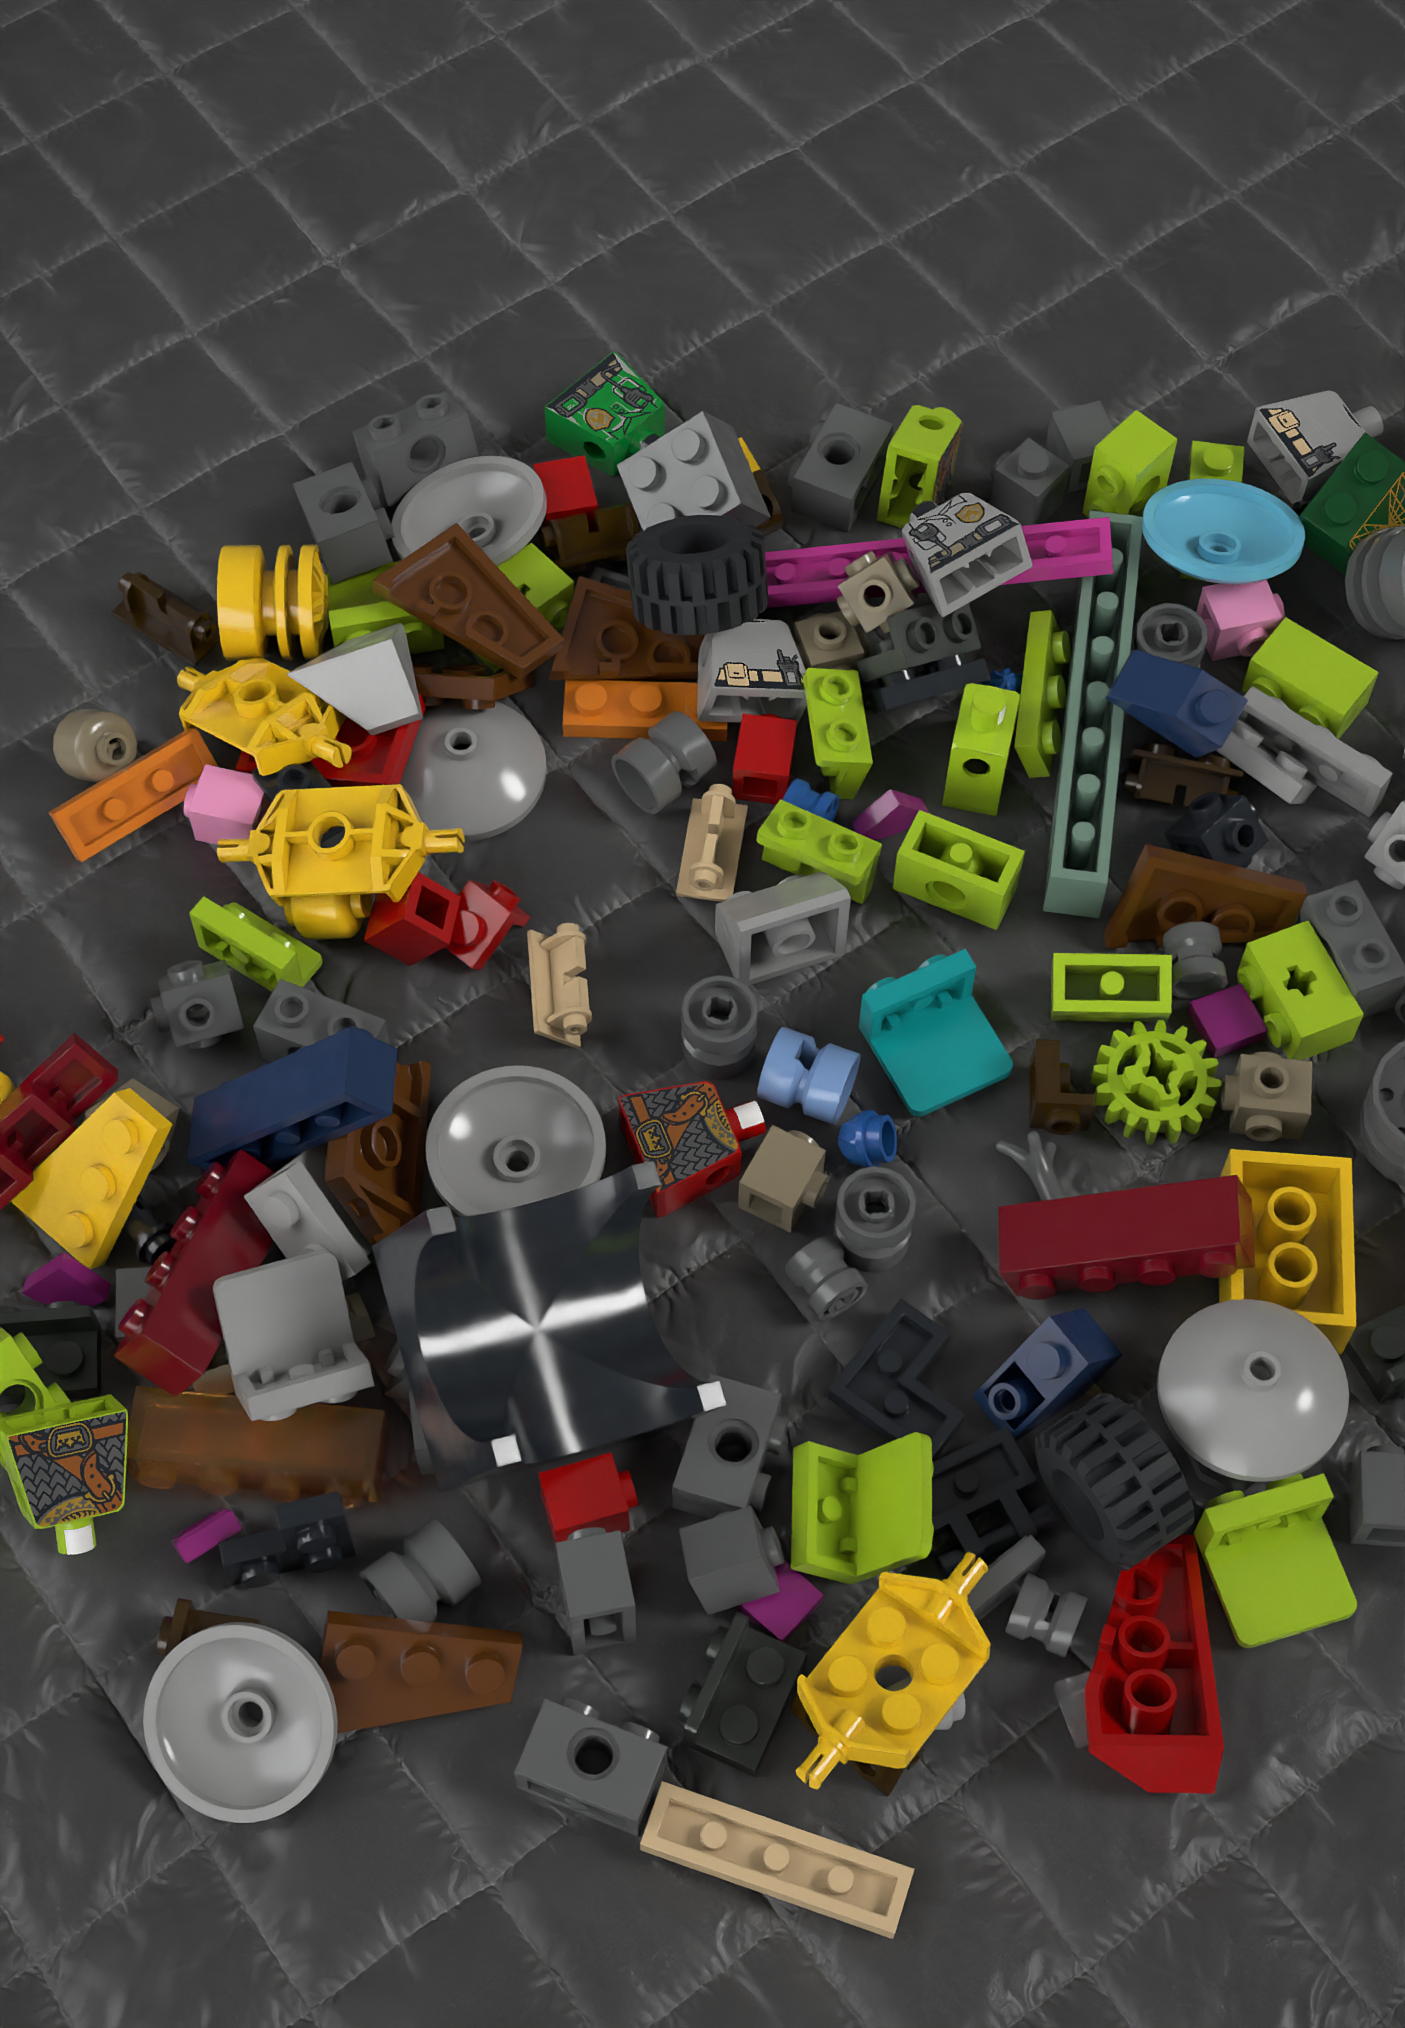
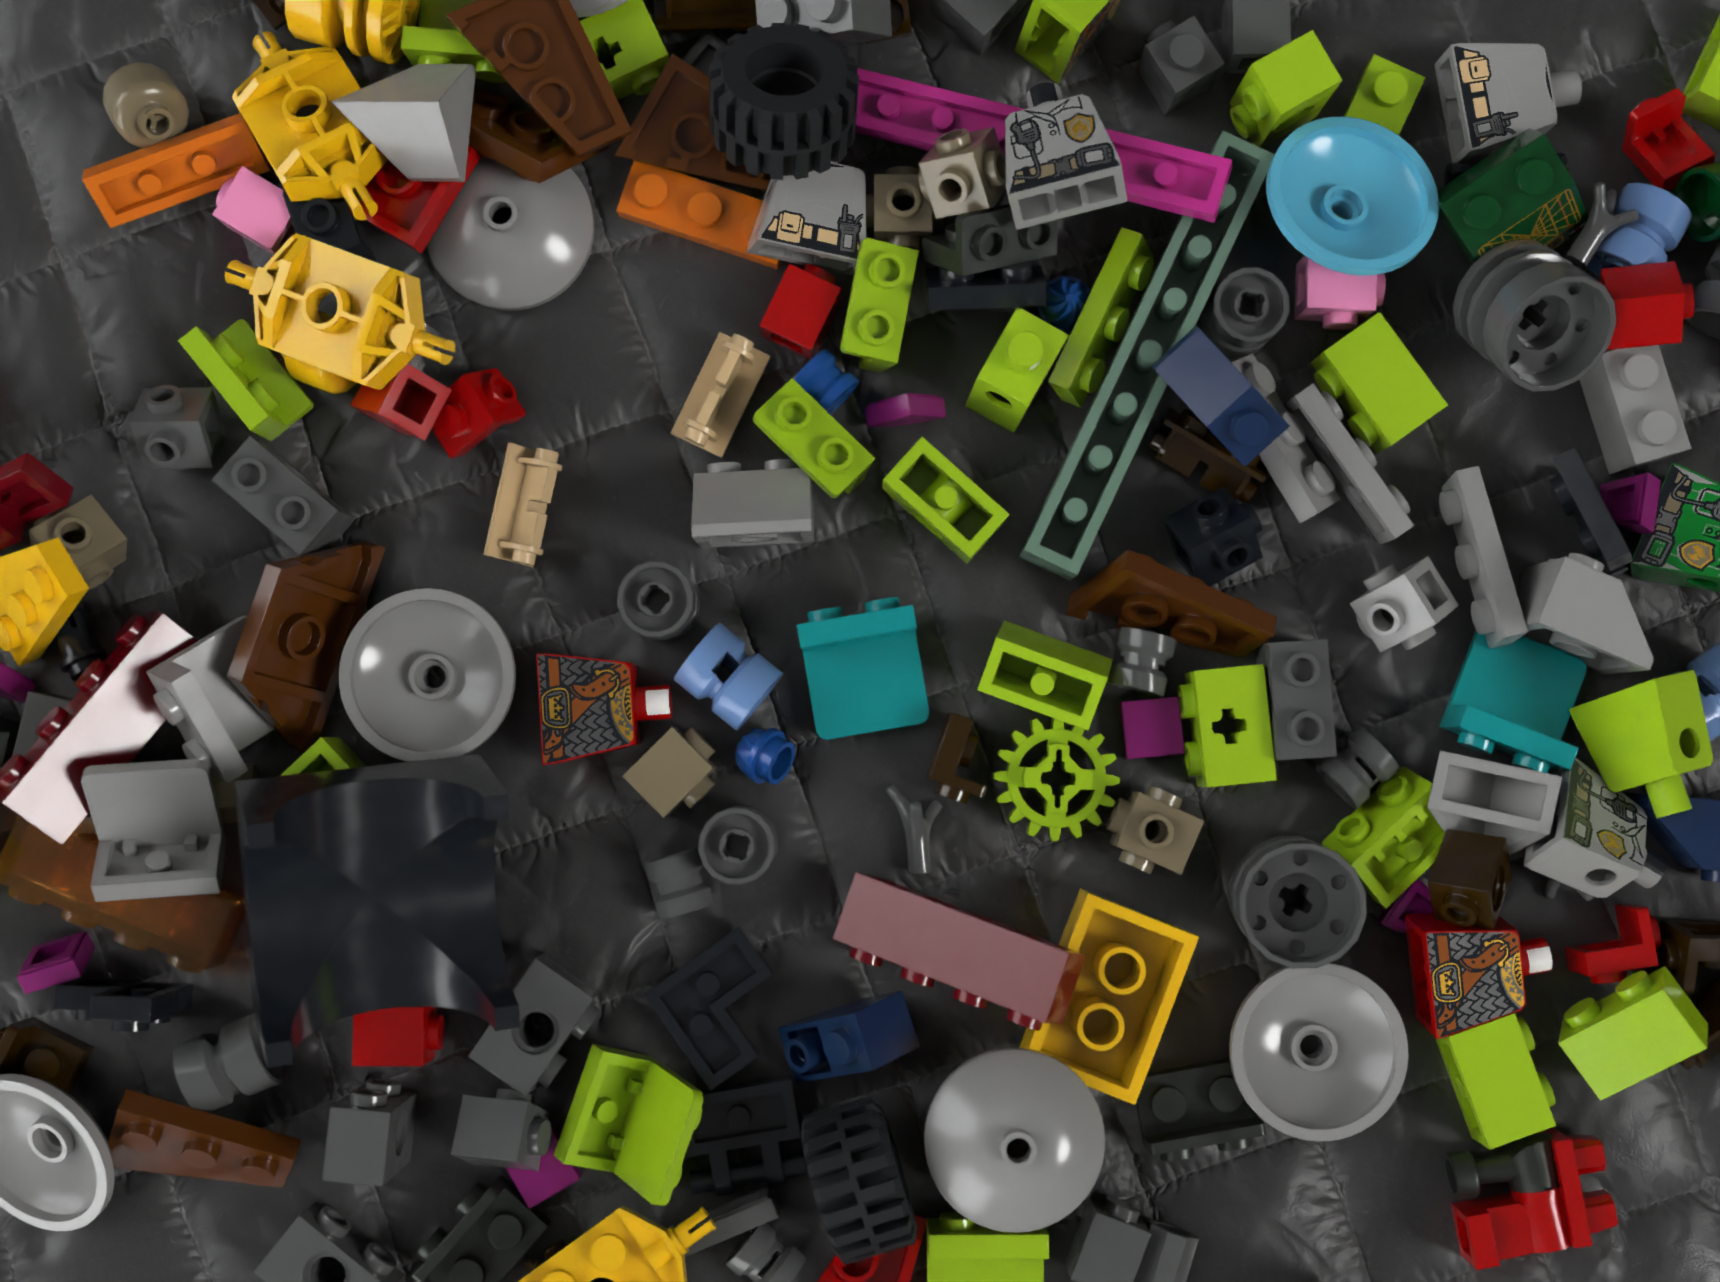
camera: 20 degrees right, 25 degrees up
dark blue brick [187,1027,397,1170] -> none
dark grey wheel [611,711,717,814] -> none

